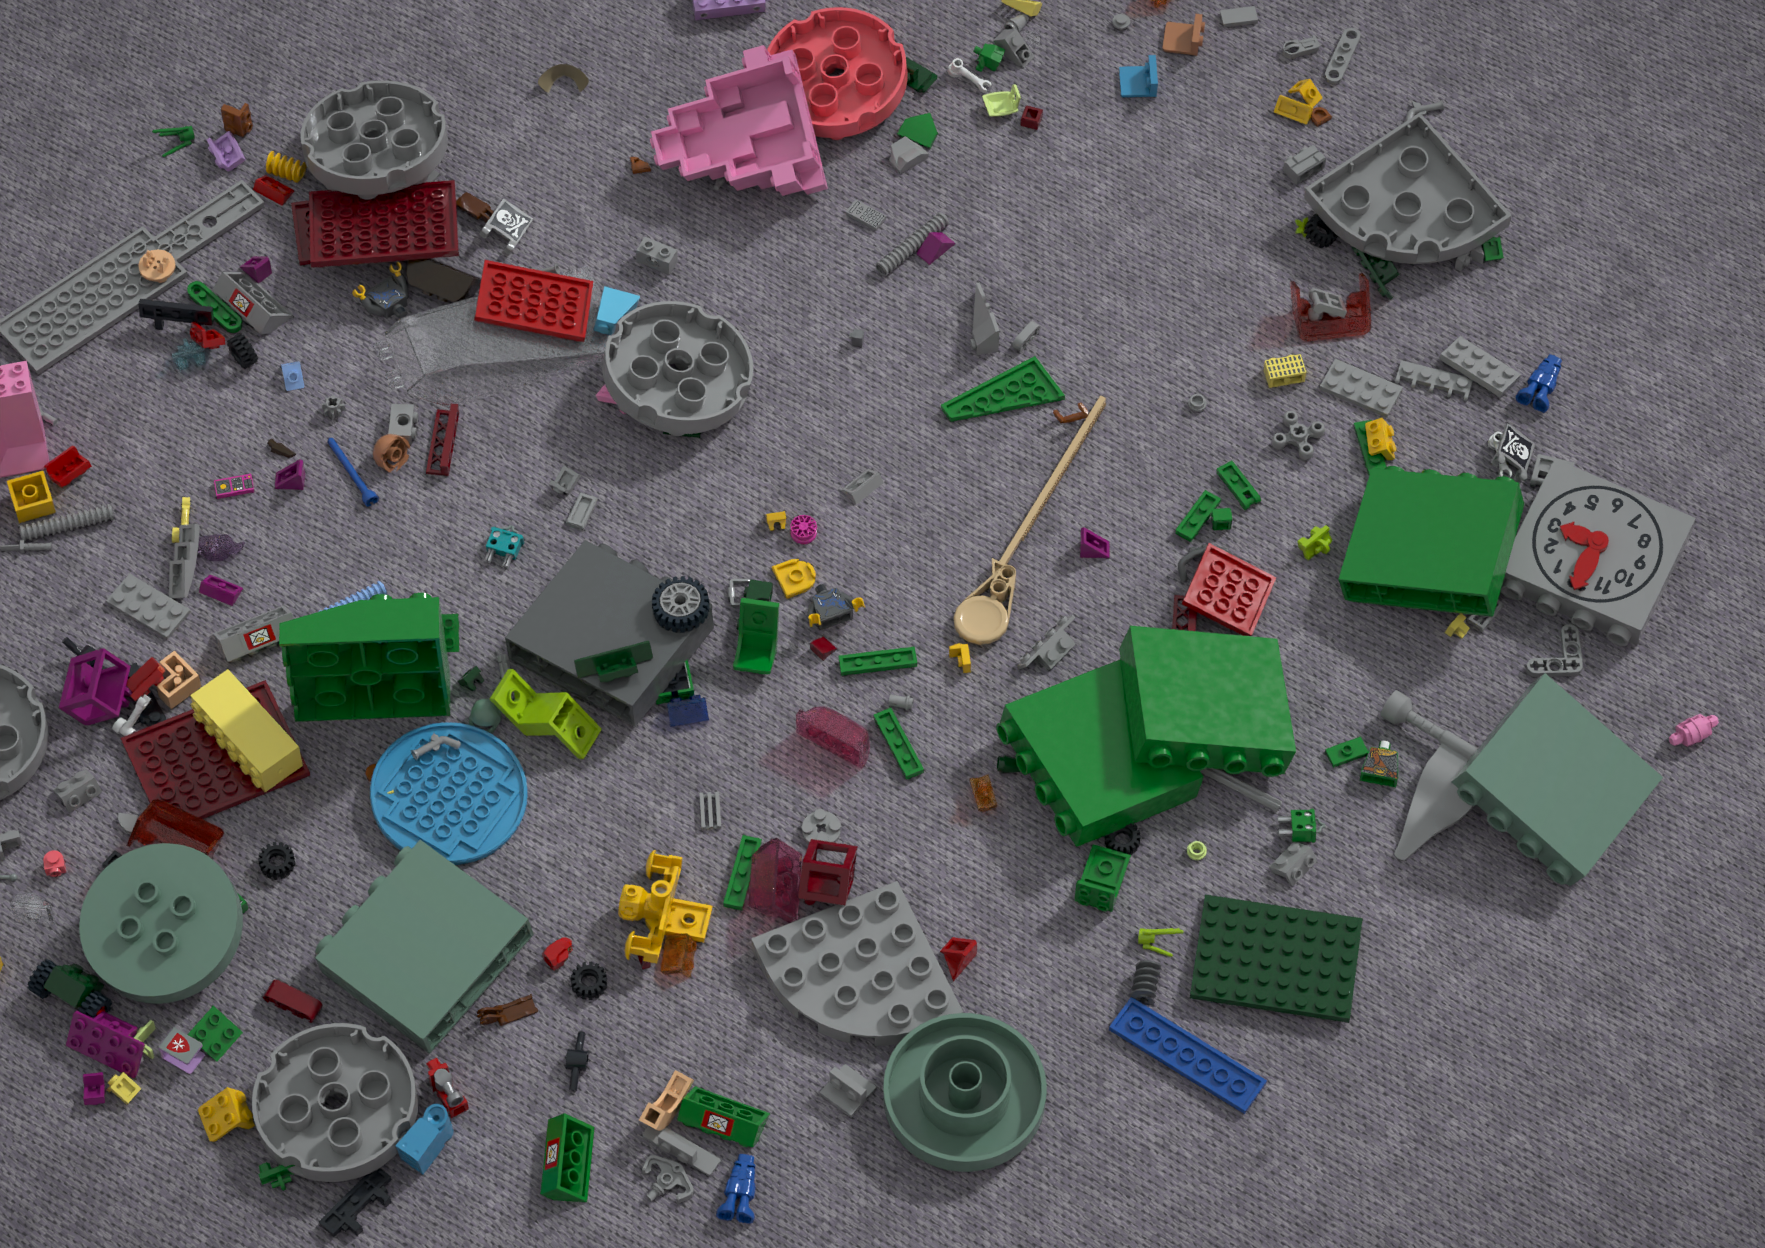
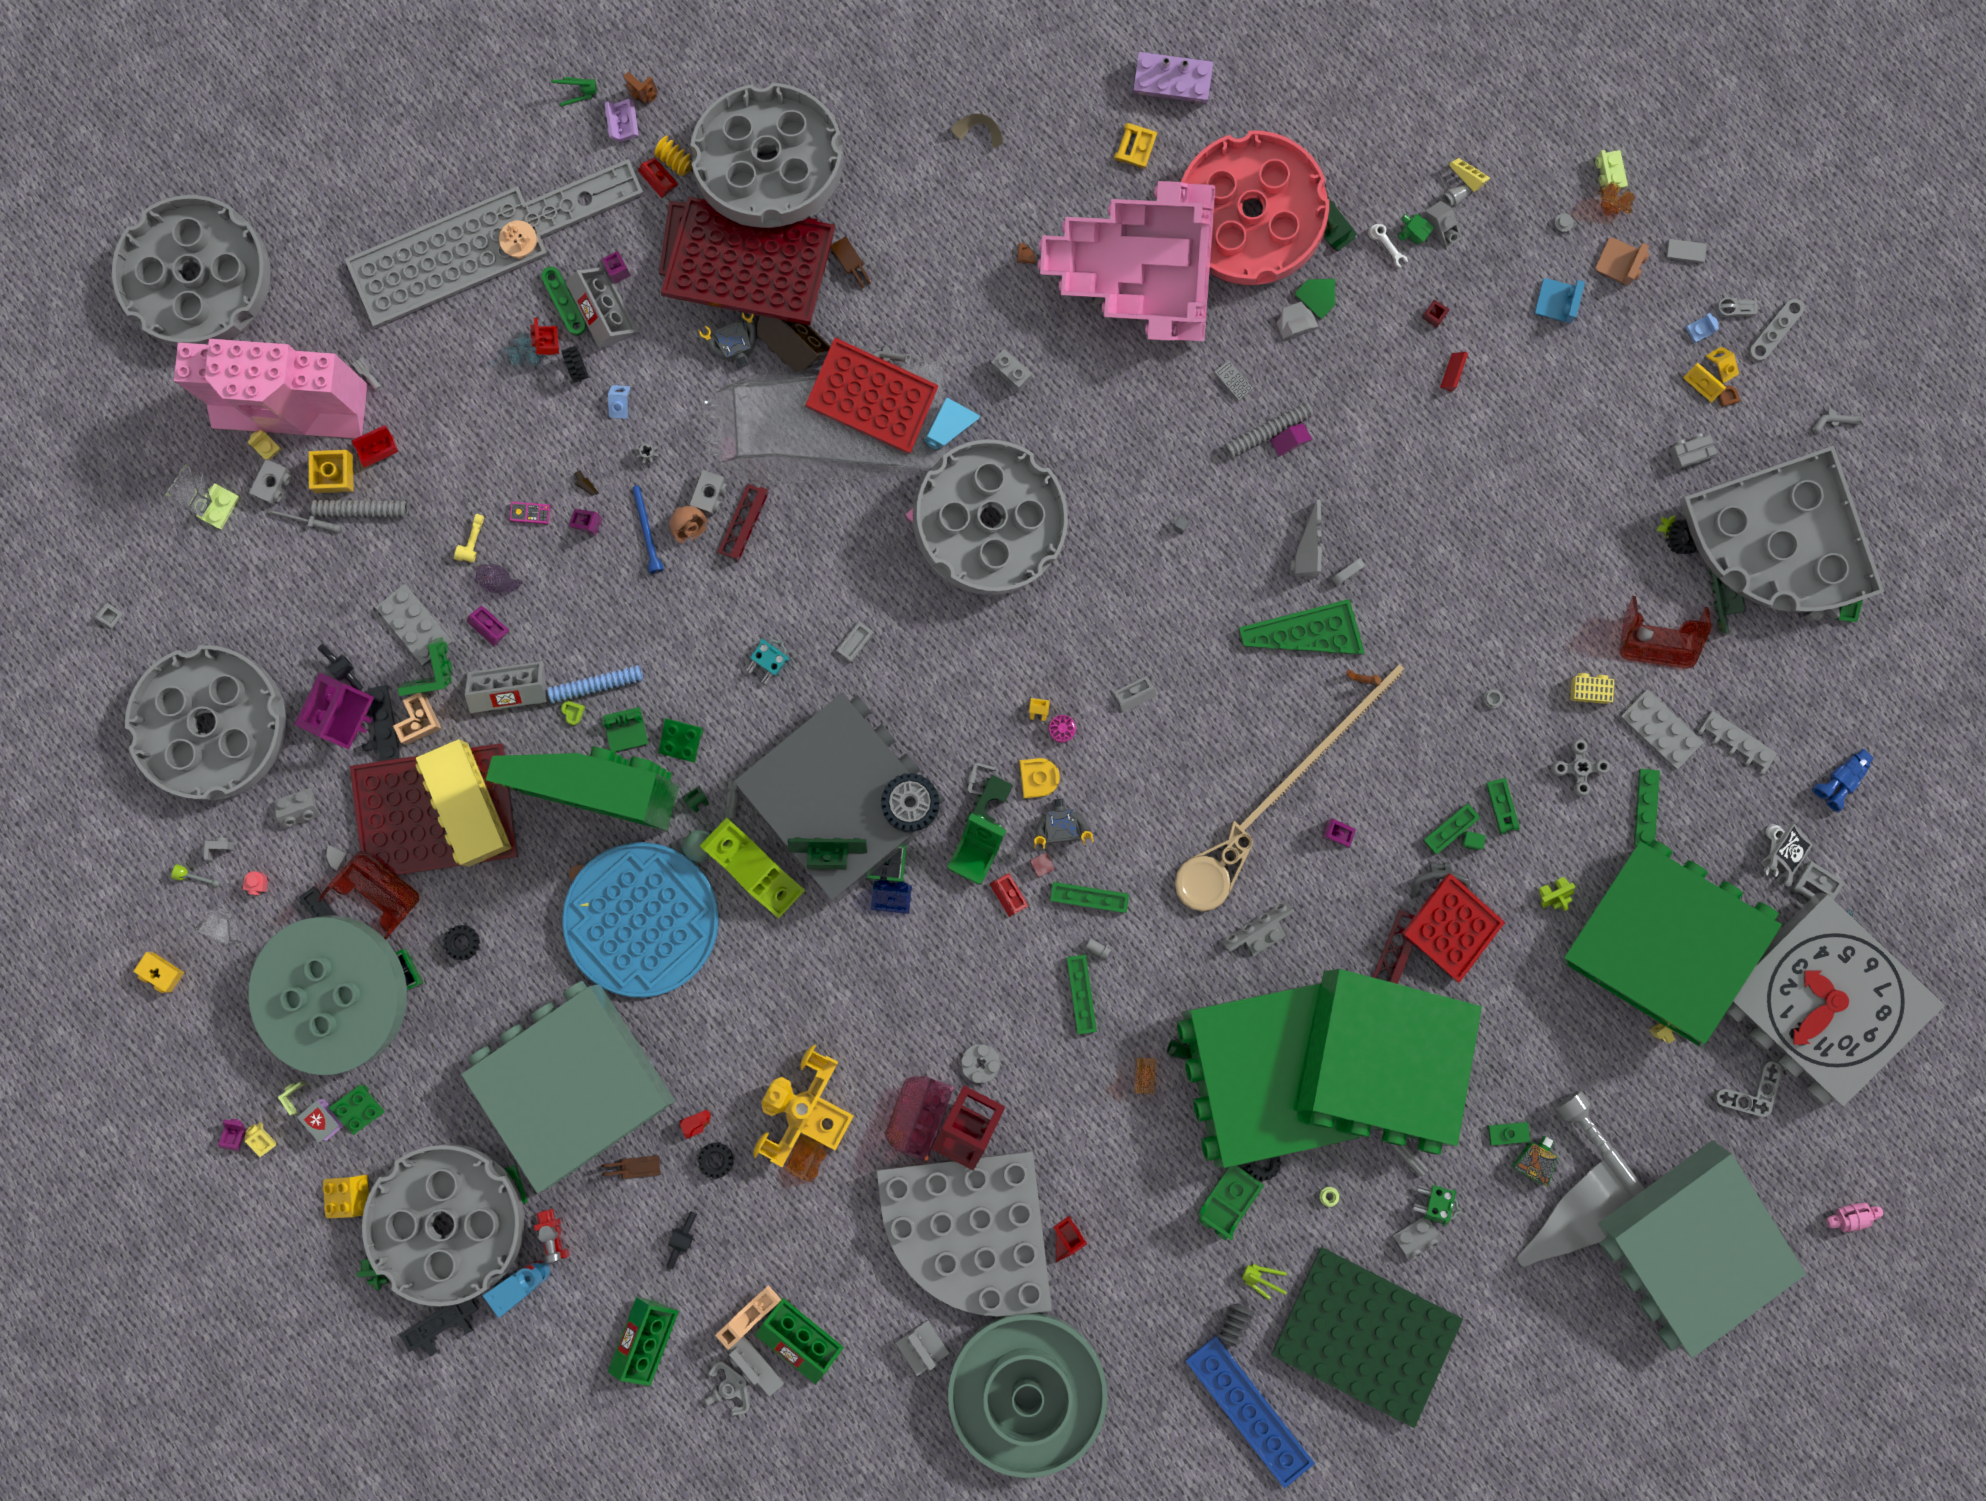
camera: 20 degrees right, 25 degrees up
brick [27,959,112,1018] -> none
magenta bracket [66,1011,145,1078] -> none
white brick [112,695,151,736] -> none
red bracket [126,657,165,701] -> none
black hinge [138,299,214,330] -> none
light grey slope [169,524,199,599] -> none
dark red beam [263,979,323,1023] -> none
light grey piece [411,733,461,760] -> none
flag [479,198,533,255] -> none
light grey bracket [549,466,581,495] -> none
light grey tile [699,792,721,830] -> none
blue piece [716,1154,756,1224] -> none
green plate [723,835,762,911] -> none
clear pink windscreen [796,706,870,769] -> none
yellow bracket [949,643,971,673] -> none
yellowish green piece [982,84,1021,117] -> none
light grey plate [1308,288,1347,318] -> none
yellow bracket [1365,418,1396,461] -> none
light grey piece [1439,336,1521,397] -> none
none -> green bracket [398,637,452,696]
none -> red slope [989,873,1029,917]
none -> yellow plate [1114,123,1157,169]
none -> red slope [1440,352,1468,392]
none -> light blue bracket [1685,313,1719,344]

